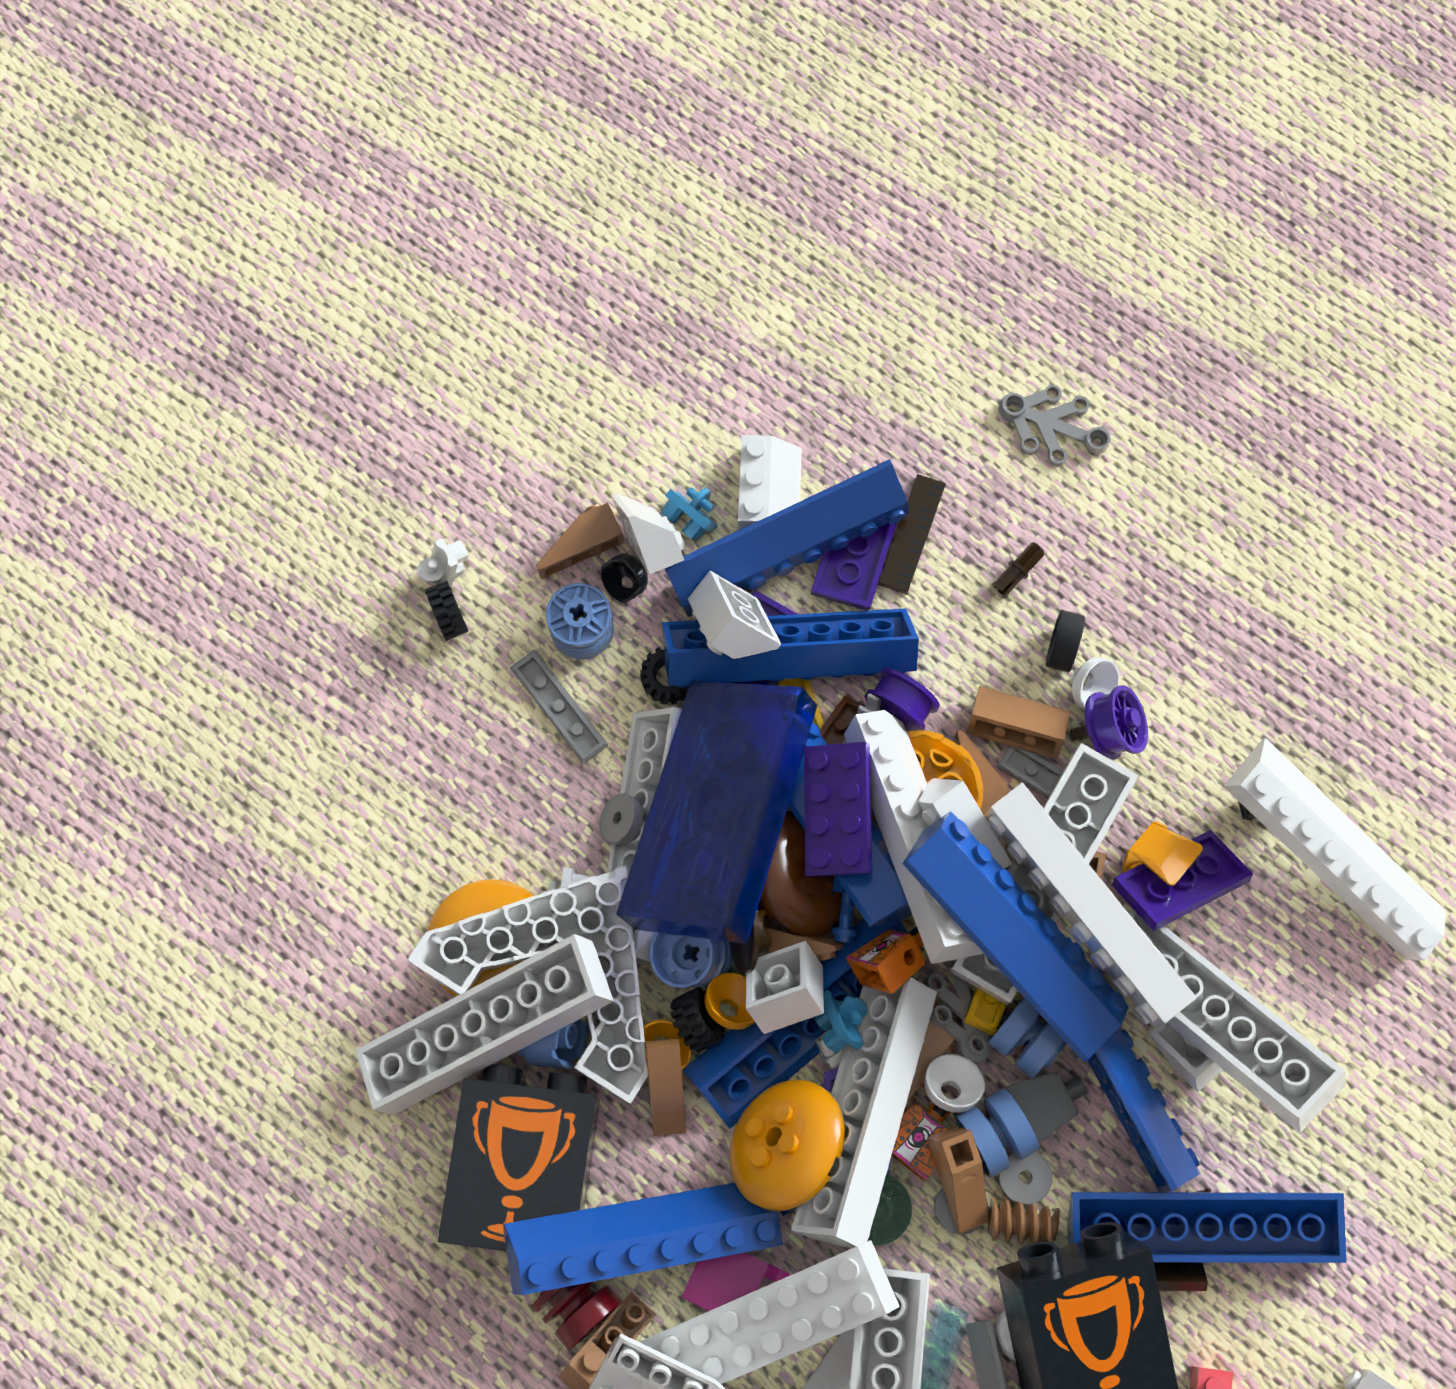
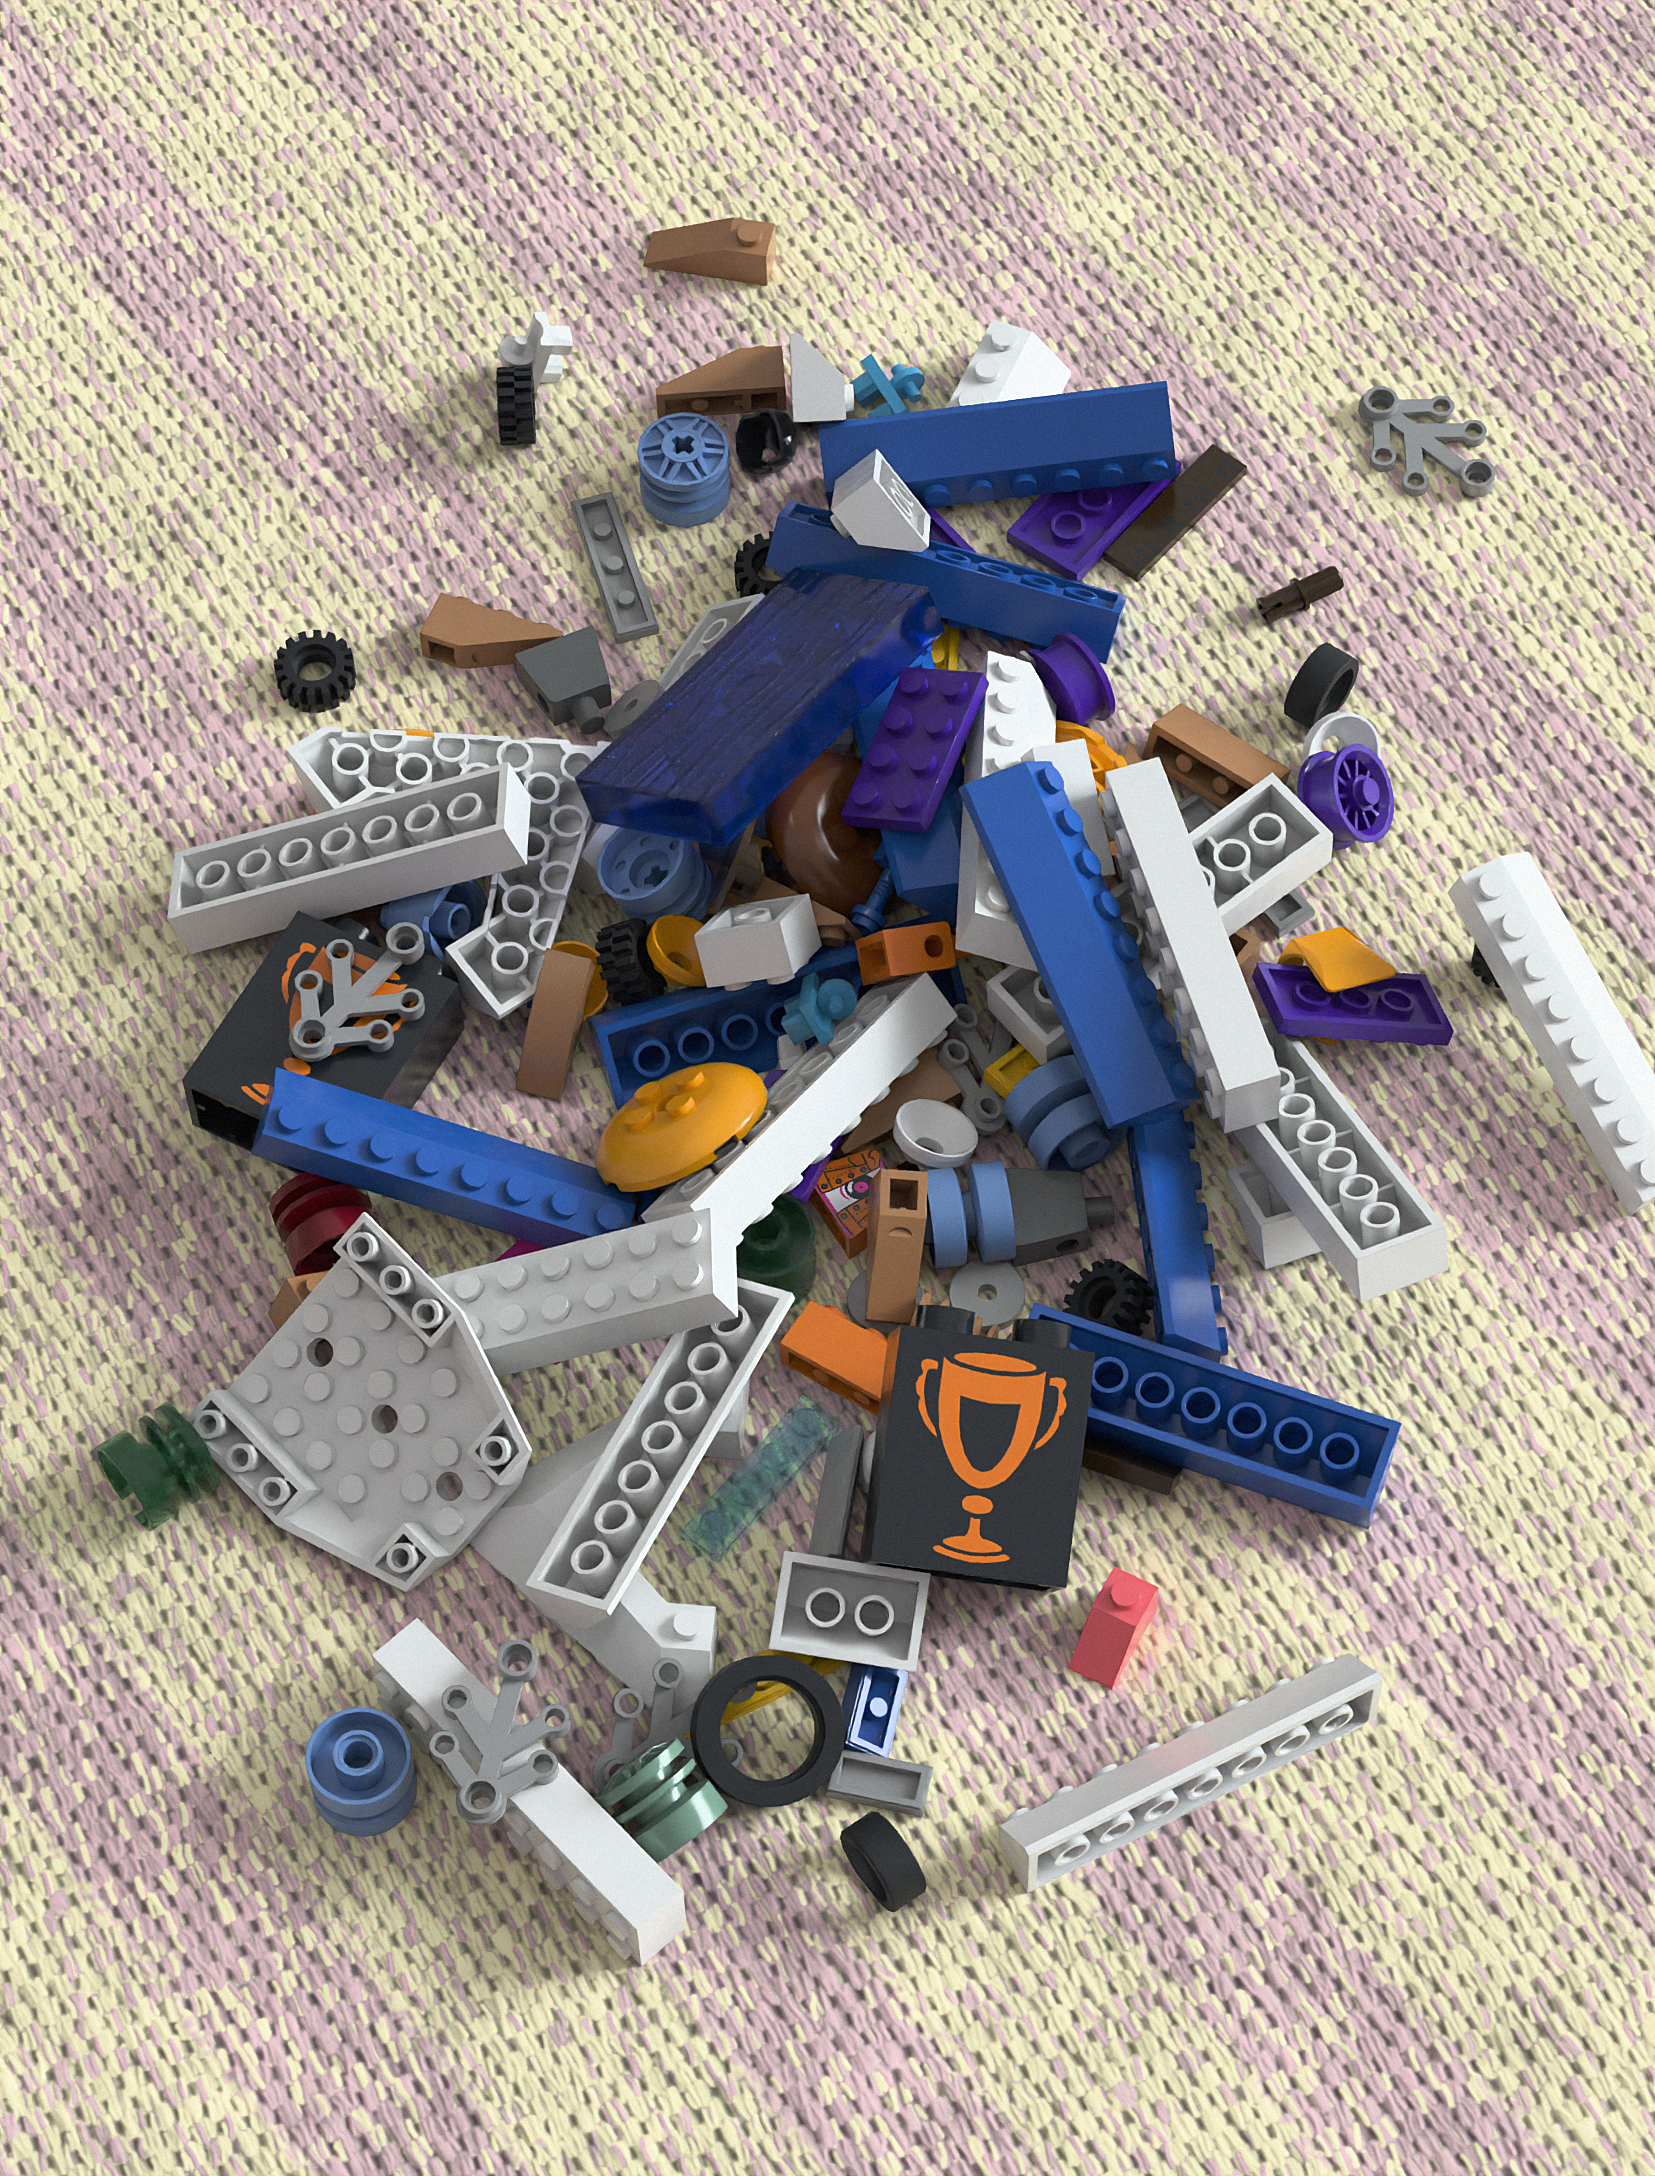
camera: 20 degrees right, 15 degrees down
none -> black tyre [274,630,357,713]
none -> light grey plant [289,922,425,1062]
none -> medium nougat slope [419,593,563,669]
none -> dark grey torso [515,625,612,734]
none -> medium nougat slope [643,217,776,286]
none -> orange brick [780,1300,888,1416]
none -> black tyre [1062,1259,1155,1337]

